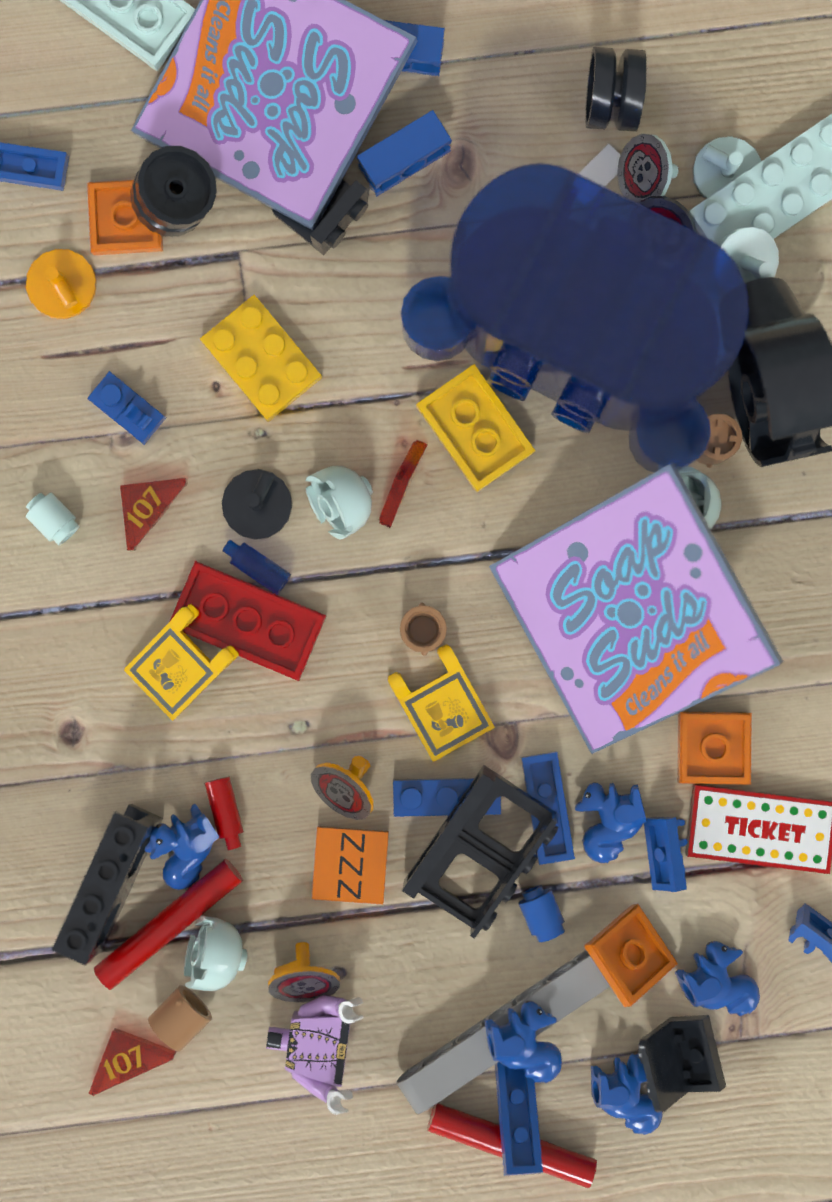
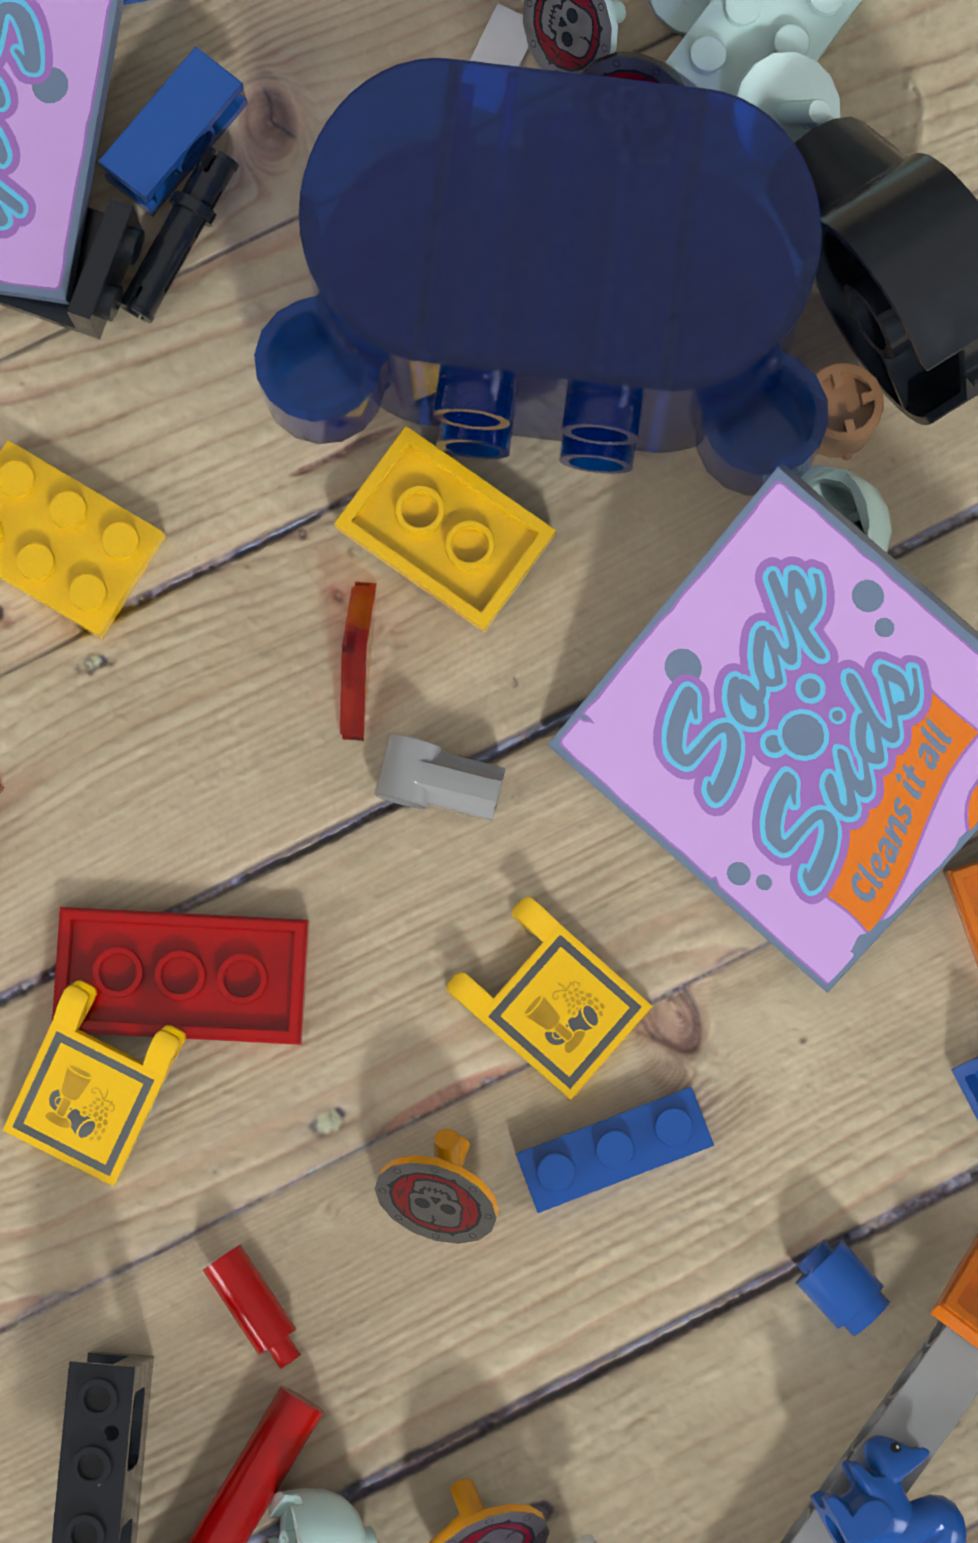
camera: 15 degrees left, 5 degrees down
blue animal [145,804,219,890] -> none
black shield [222,469,292,540] -> none
clear blue cylinder [222,540,292,595] -> none
light aqua cylinder [306,466,373,540] -> none
orange tile [312,826,389,905] -> none
medium nougat piece [400,603,447,656] -> none
black window [402,765,558,939] -> none
blue plate [521,751,575,865] -> none
blue animal [575,782,647,863] -> none
none -> black pin [120,146,239,323]
none -> light grey piece [374,734,505,821]

